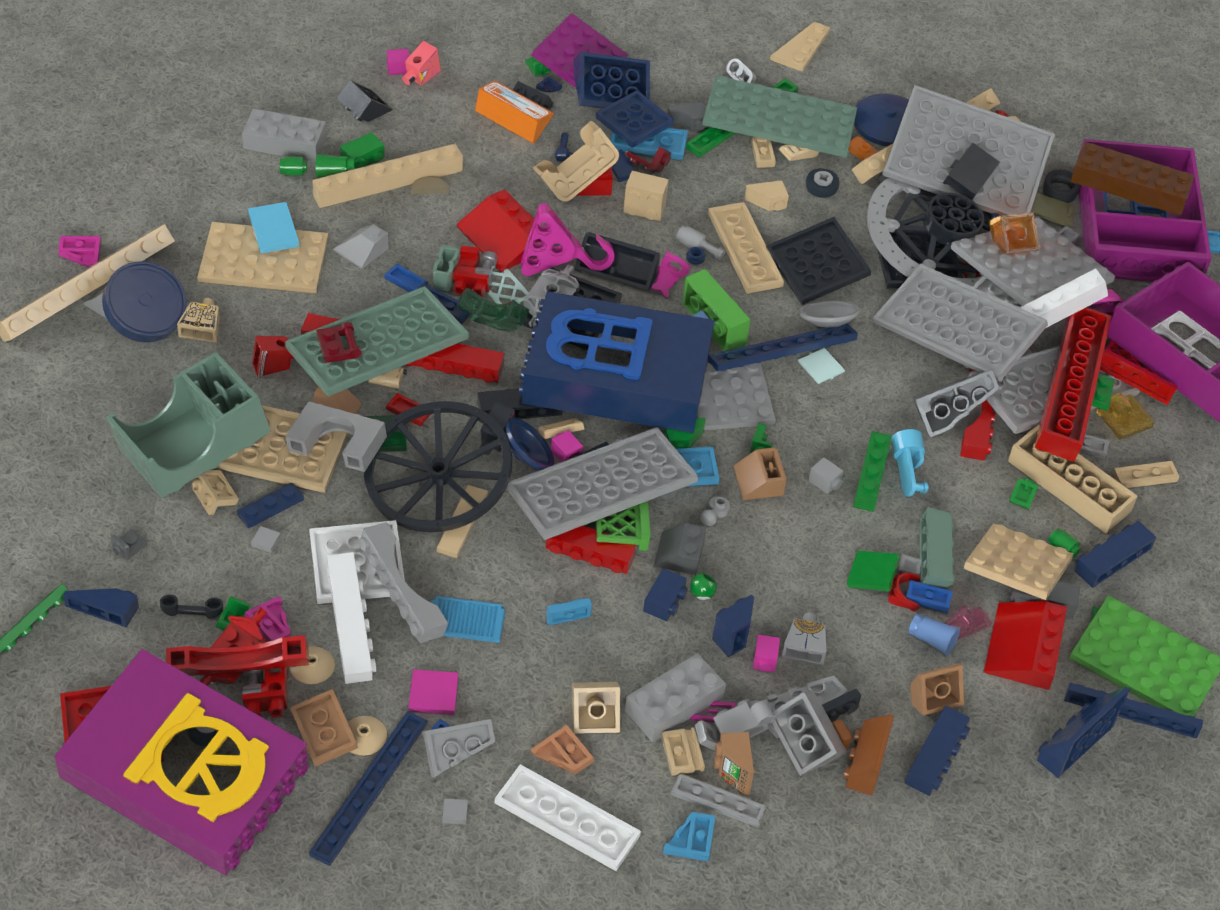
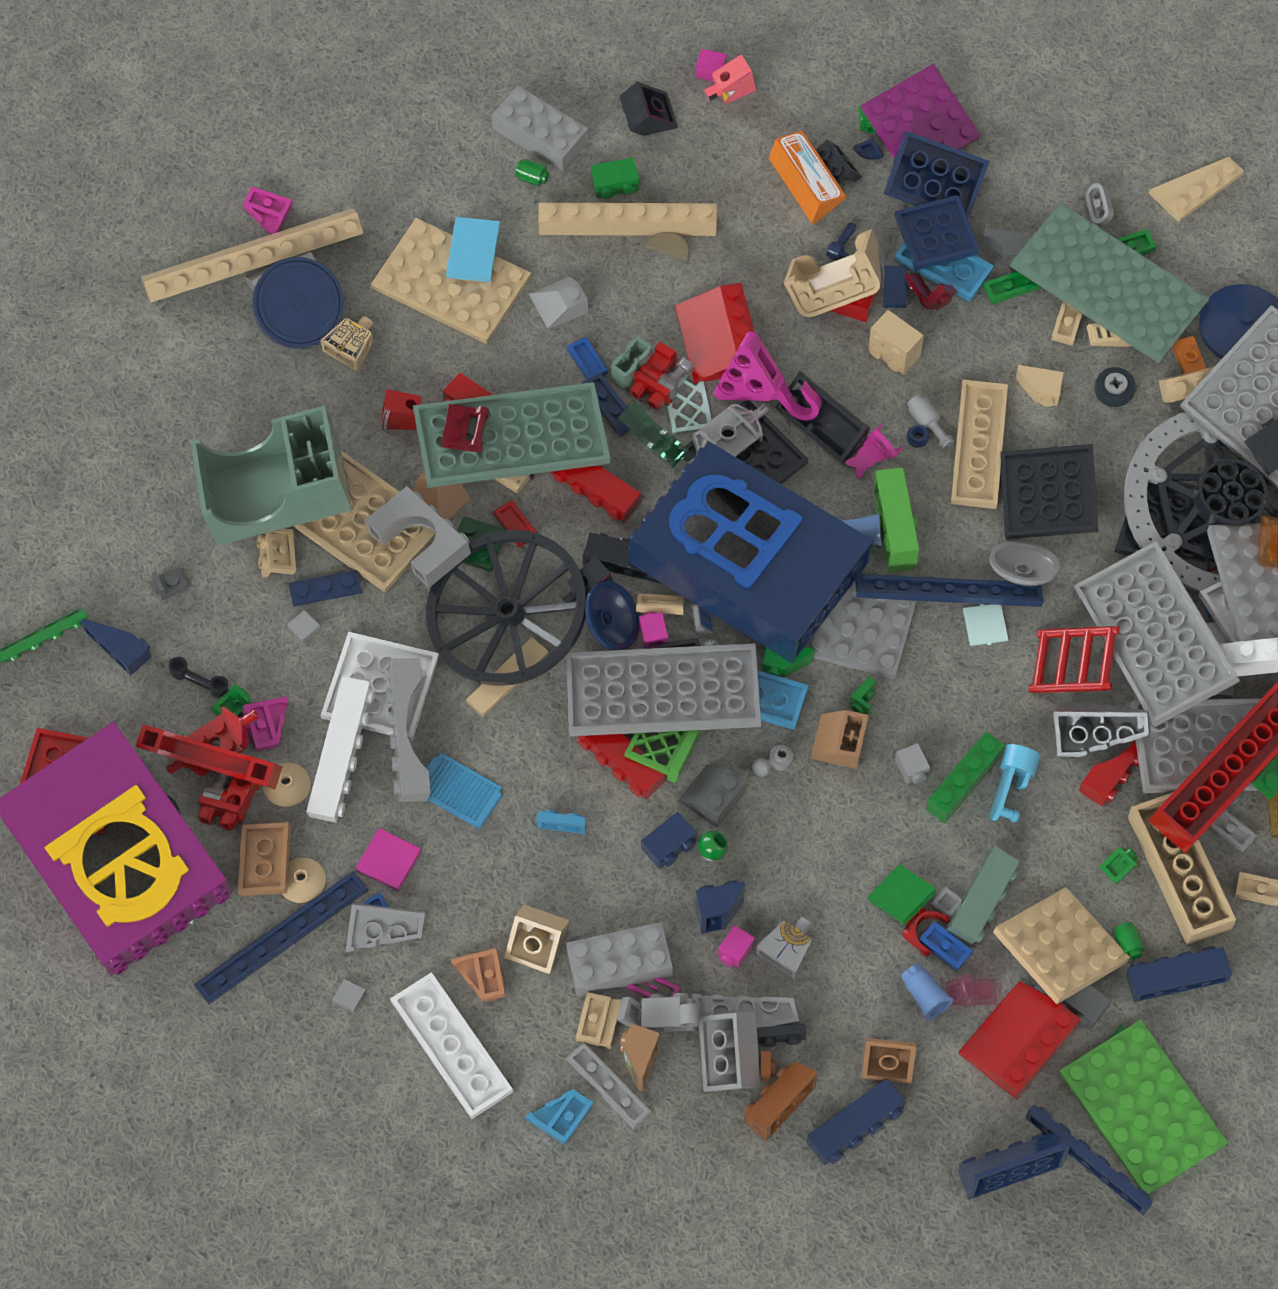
camera: 30 degrees right, 15 degrees up
green plant [315,153,358,179] -> none
none -> light grey slope [693,605,713,636]
none -> red bar [1028,626,1120,693]

